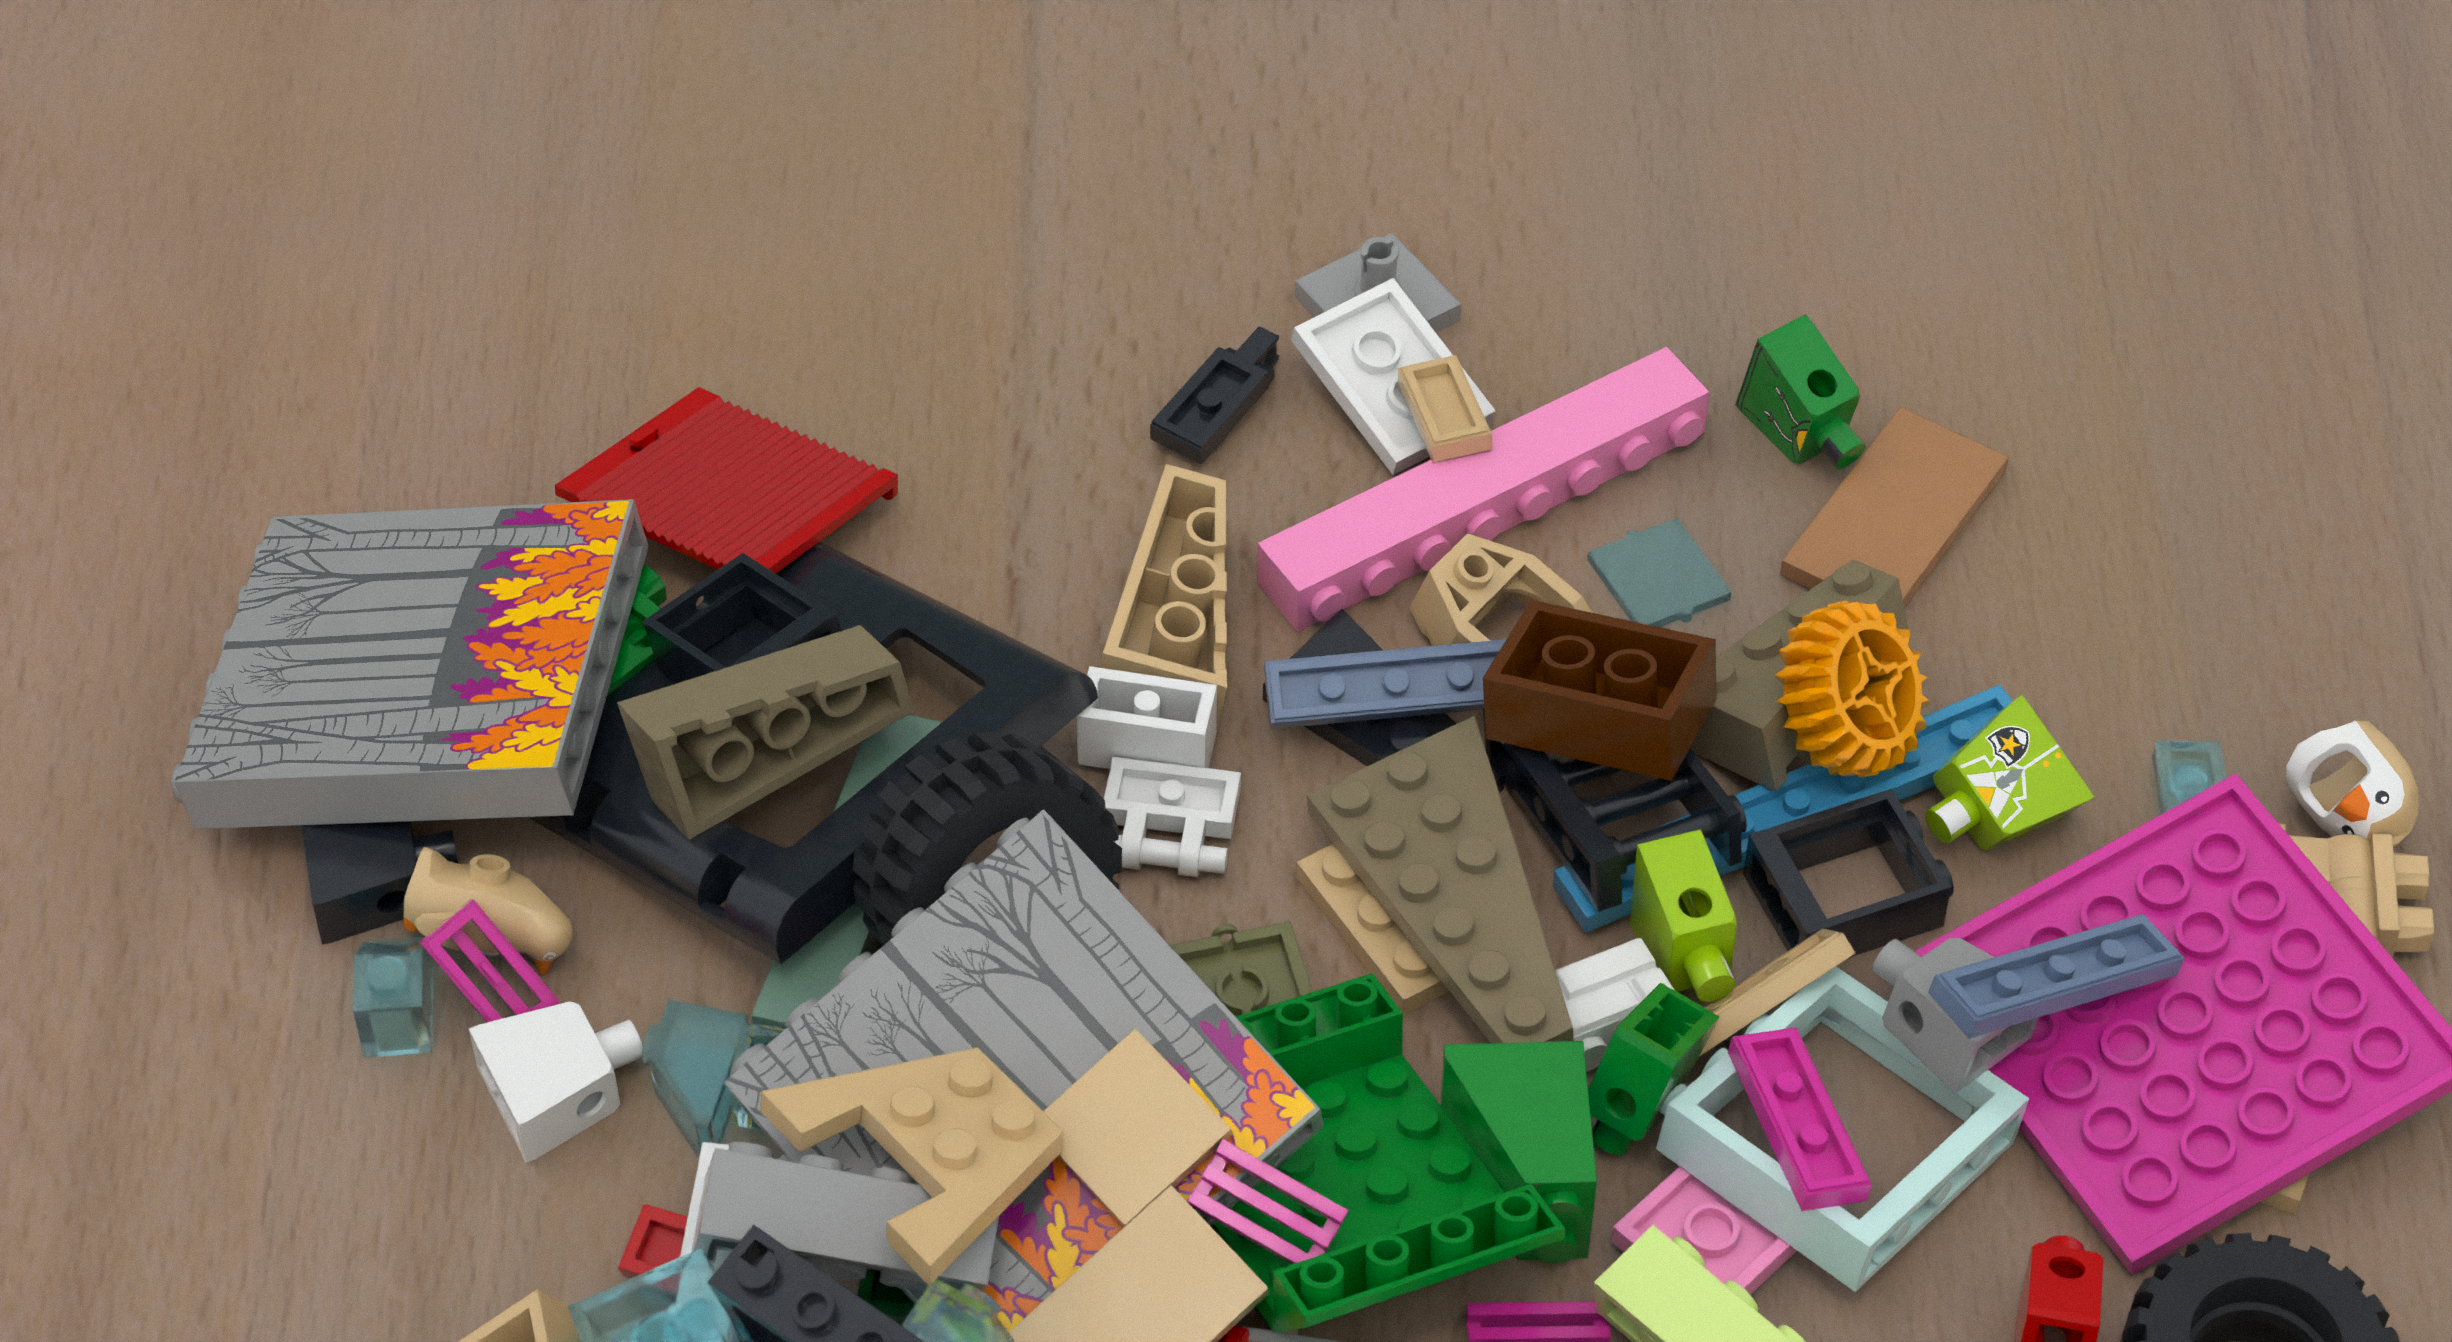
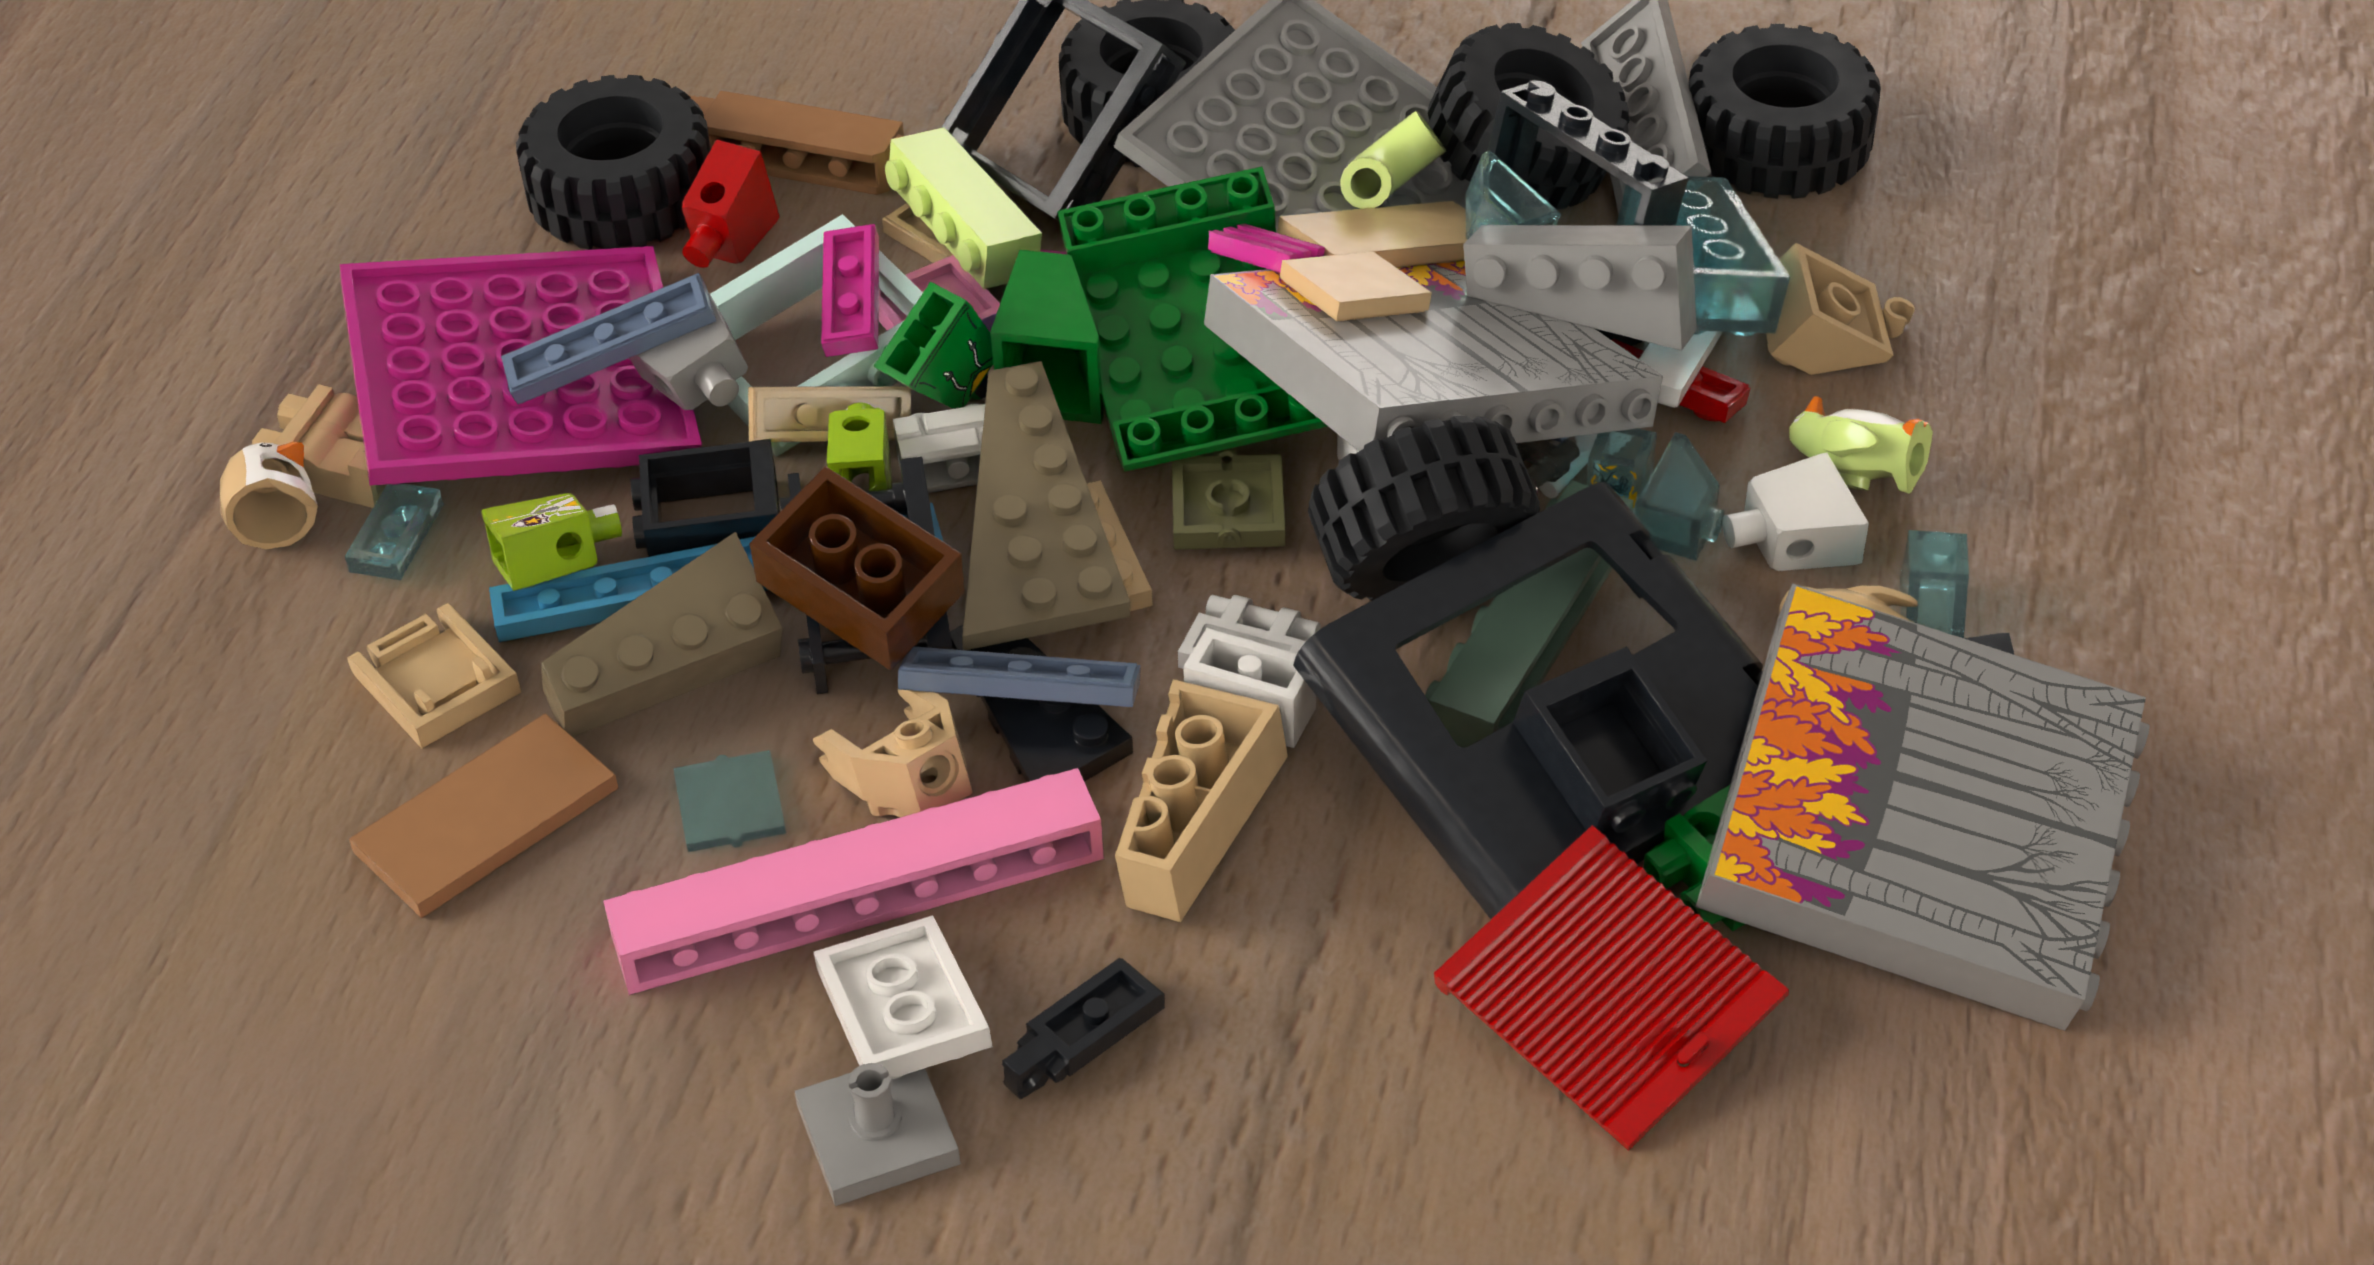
camera: 165 degrees left, 5 degrees down
dark pink tile [419,899,560,1023] -> none
dark tan wedge [617,625,914,840] -> none
tan wing [760,1048,1064,1286] -> none
tan tile [1397,355,1492,463] -> none
green torso [1735,314,1866,469] -> none
light orange gear [1774,601,1931,778] -> none
none -> tan container [347,603,521,749]
none -> yellowish green animal [1789,396,1933,494]

